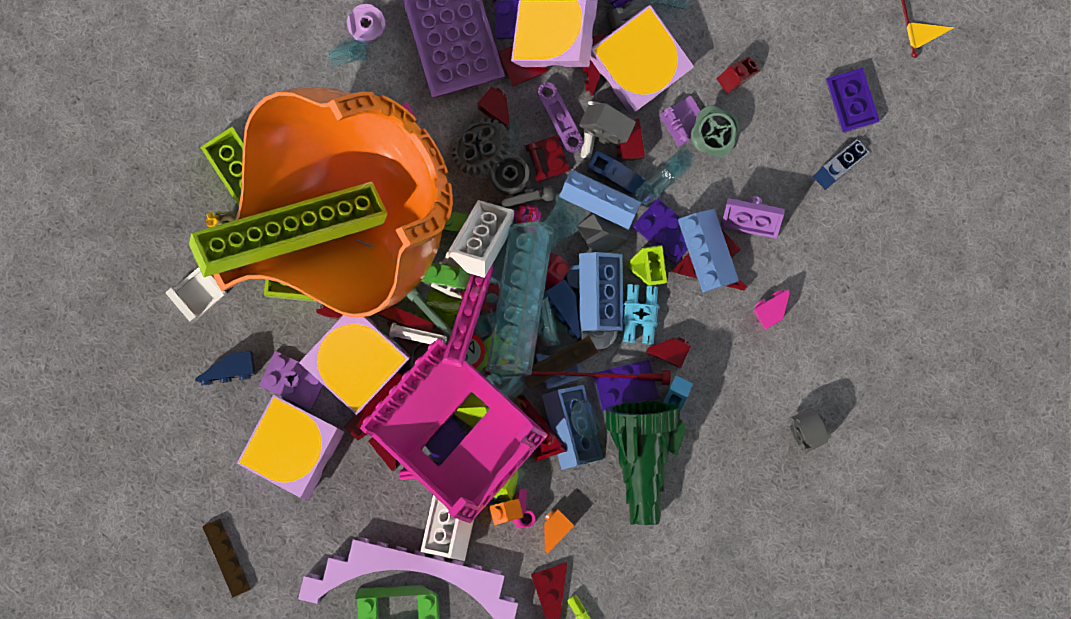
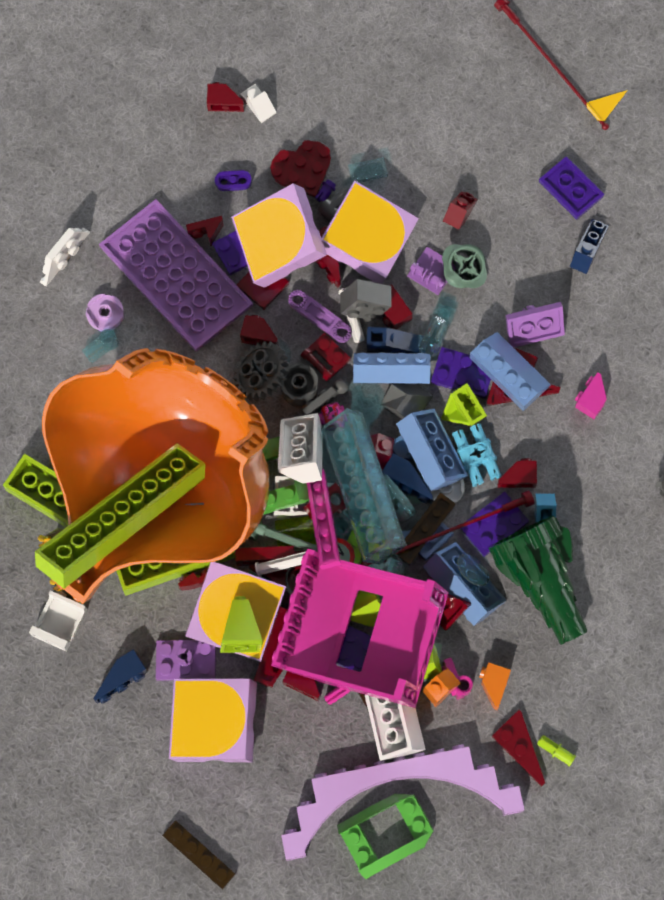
camera: 25 degrees left, 10 degrees down
none -> lime slope [220,596,262,653]

